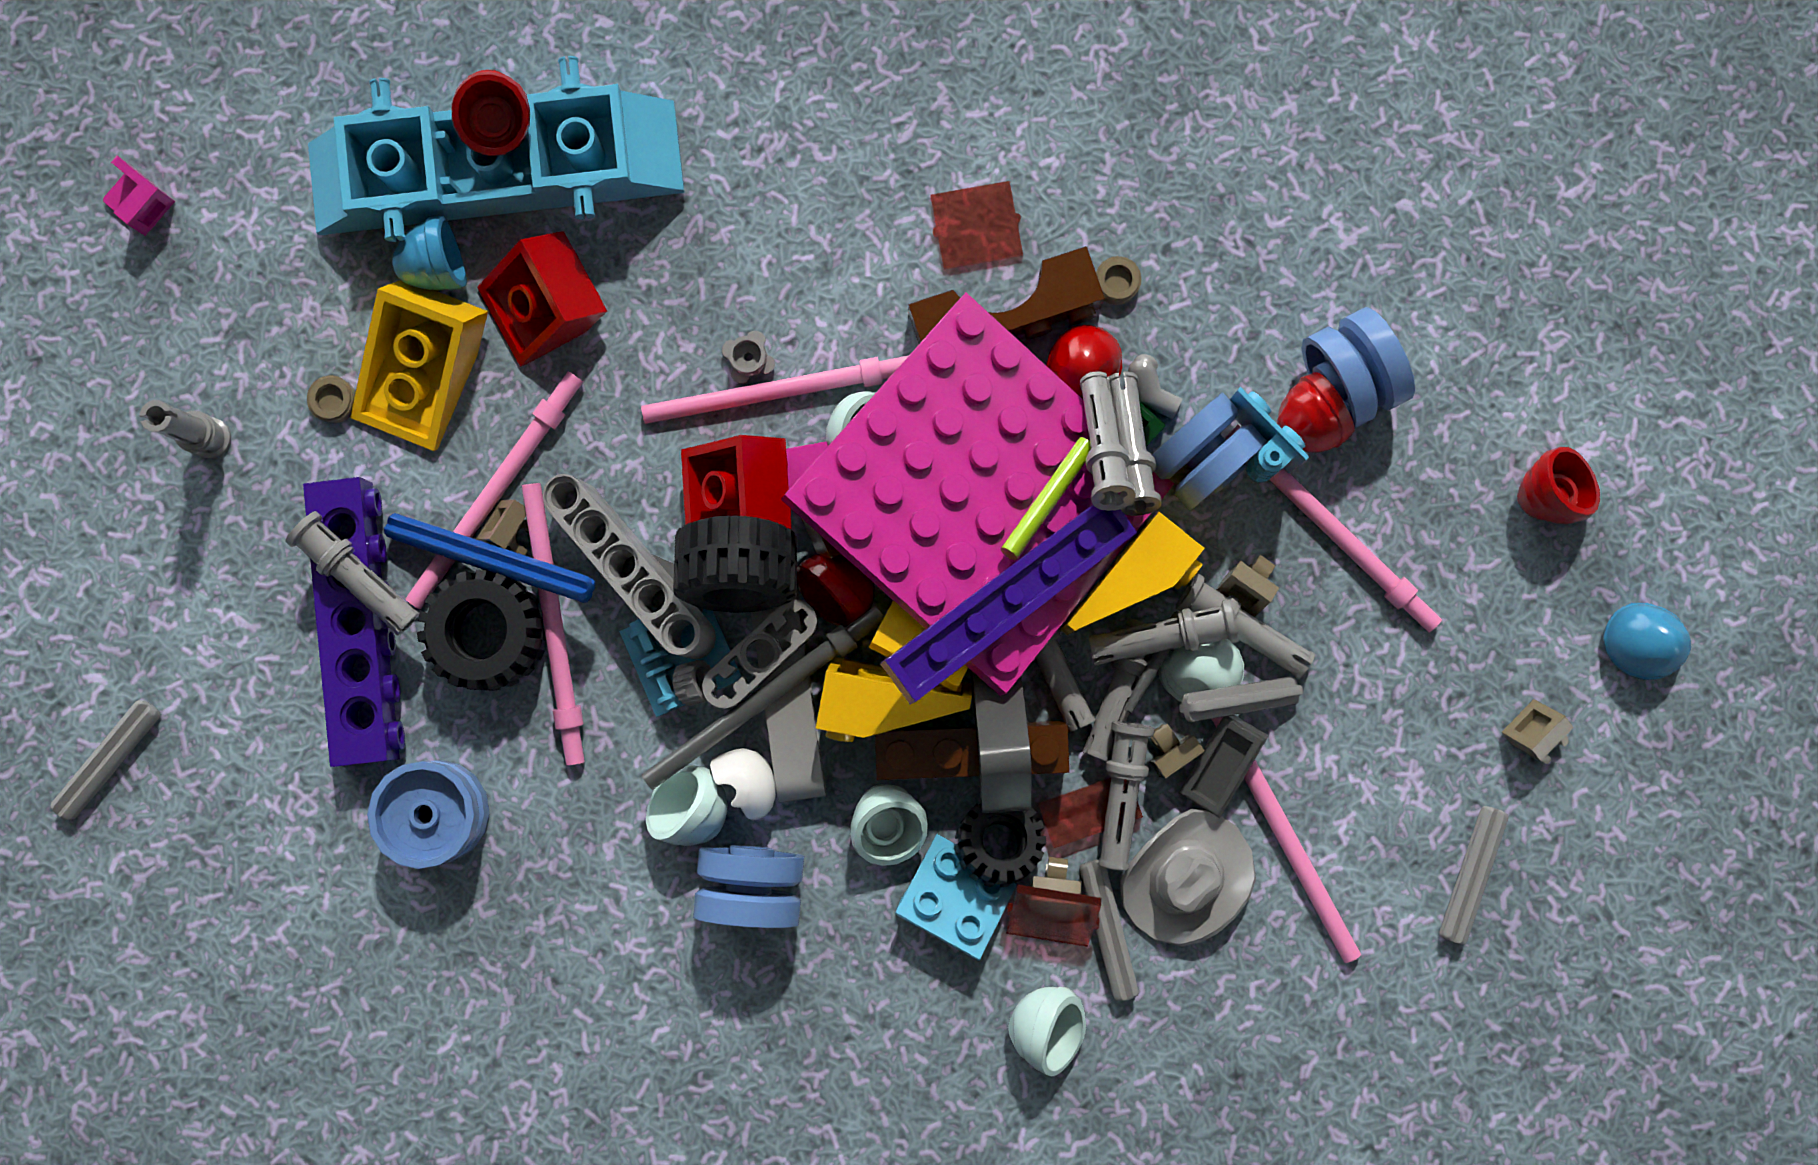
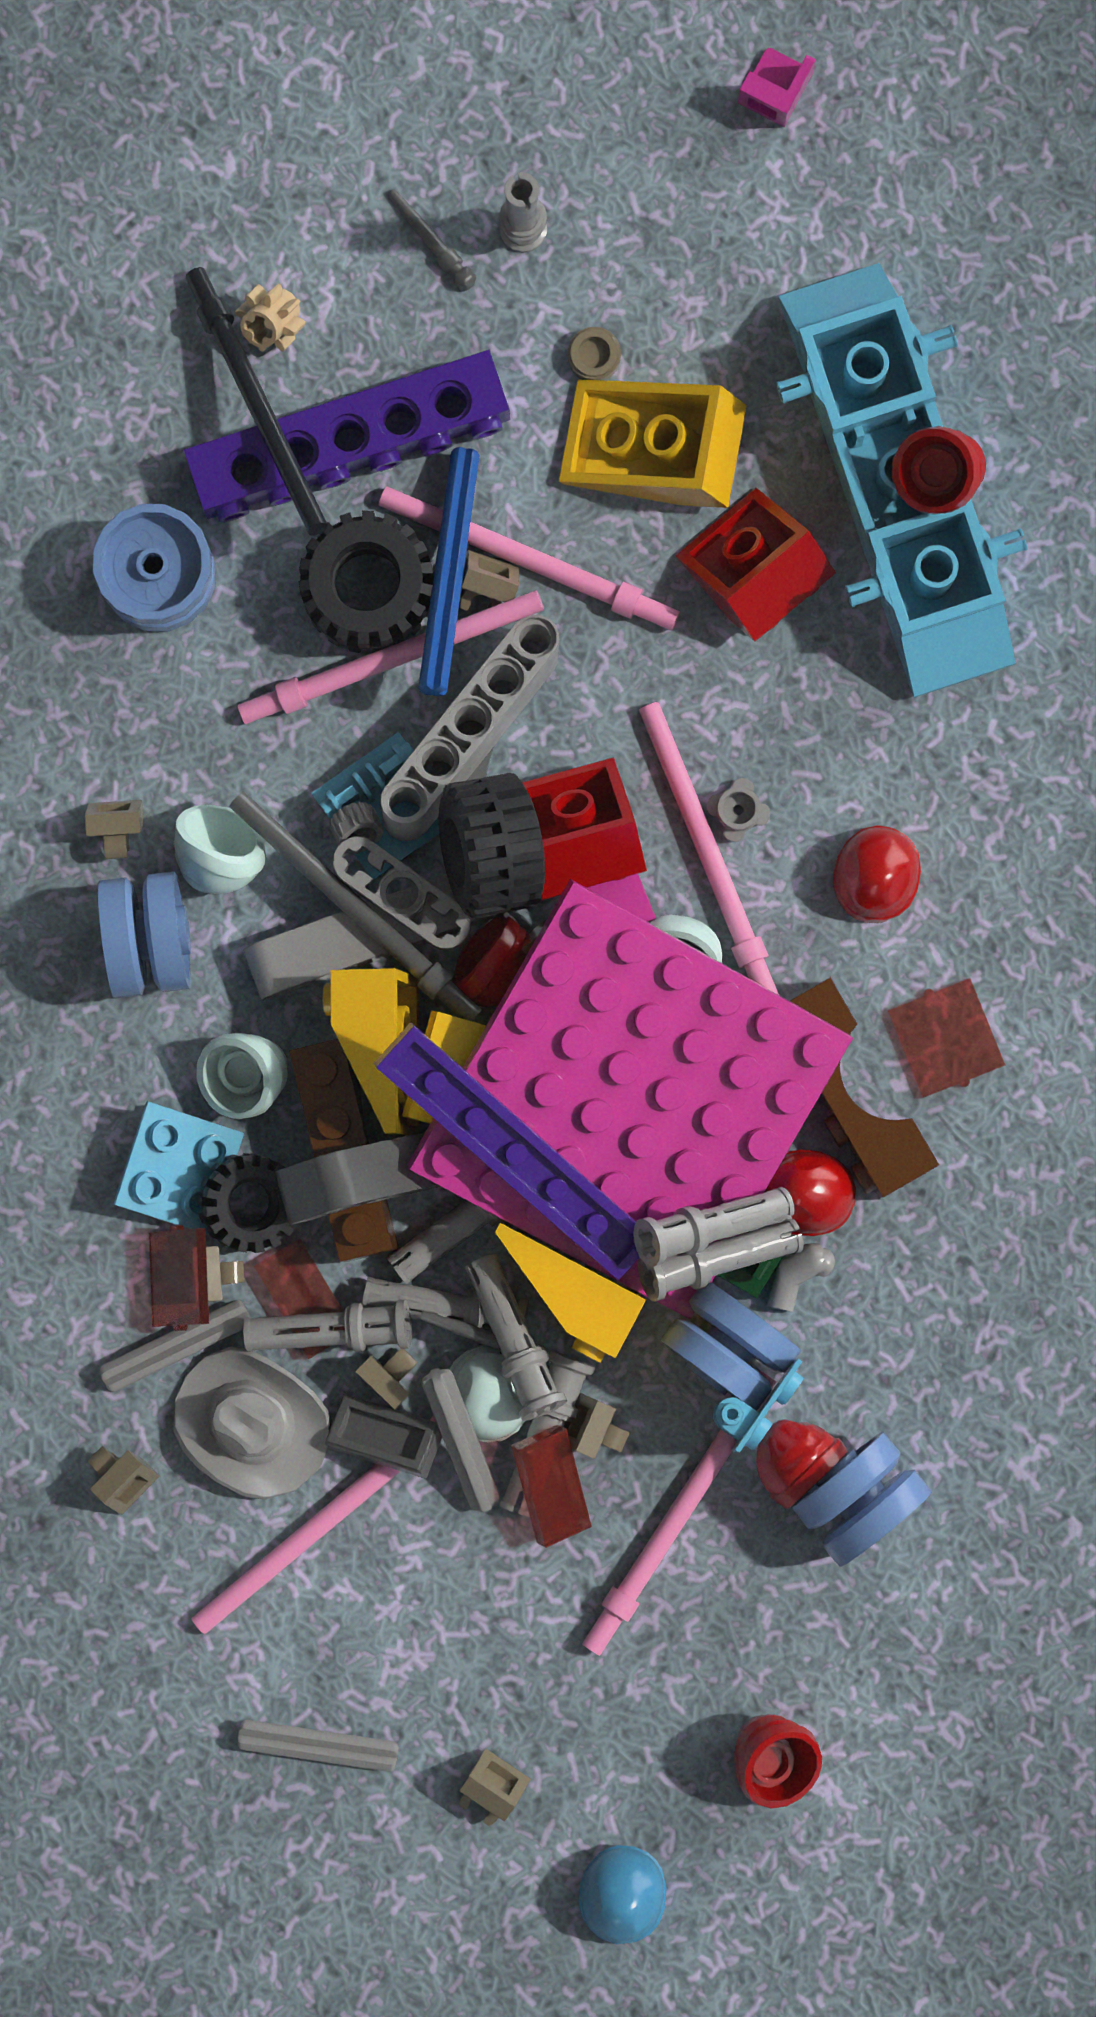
camera: 80 degrees right, 0 degrees up
light grey axle [50,700,160,820] -> none
light grey pin [285,511,420,636] -> none
dark azure hat [392,215,467,291] -> none
white hair [710,748,776,820] -> none
lime bar [1001,437,1091,560] -> none
light aqua hat [1008,987,1086,1077] -> none
dark tan tile [1096,256,1141,305] -> none
none -> dark tan tile [85,800,144,859]
none -> dark tan tile [87,1446,159,1515]
none -> black bar [186,267,328,536]
none -> tan gear [235,284,306,352]
none -> dark grey piece [388,189,476,292]
none -> clear red tile [511,1425,592,1548]
none -> red hat [833,825,921,923]

